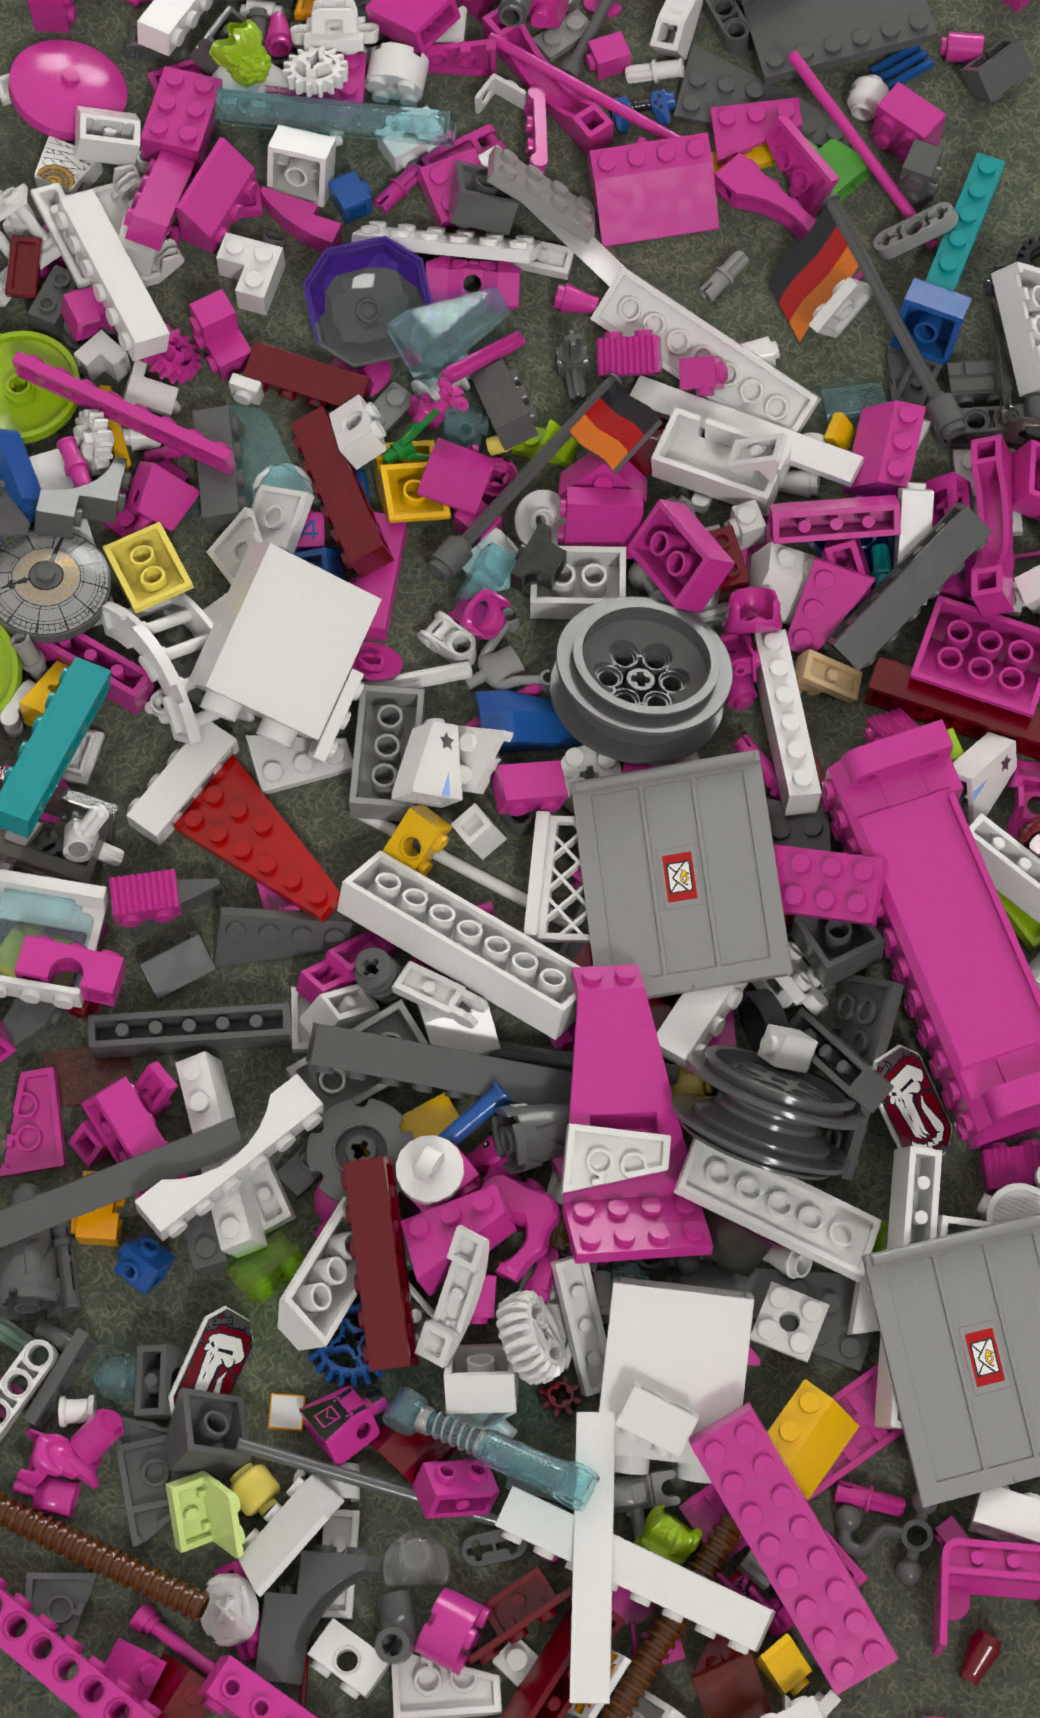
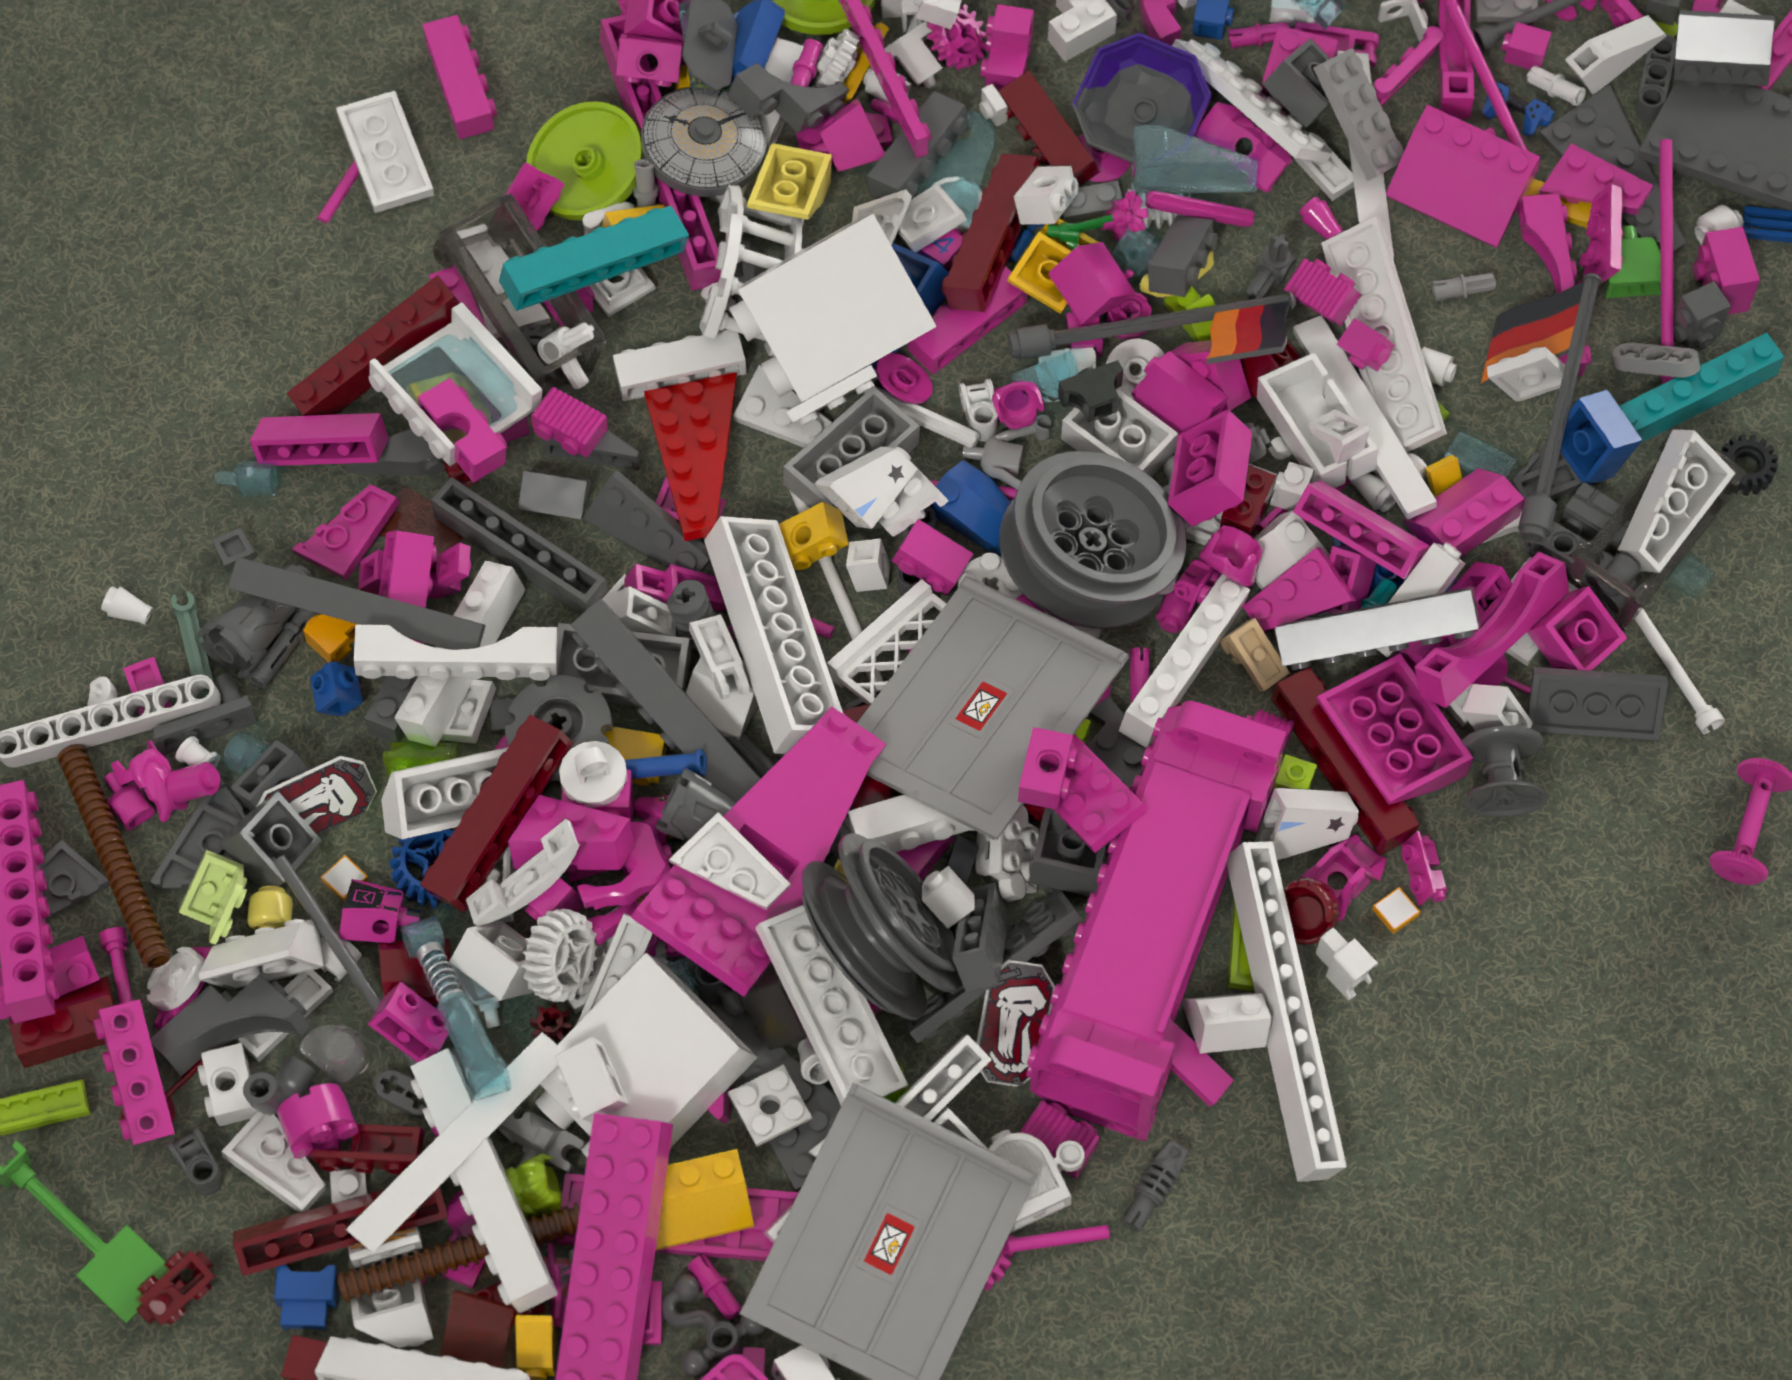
camera: 40 degrees right, 5 degrees down
none -> dark pink brick [1018,727,1078,810]

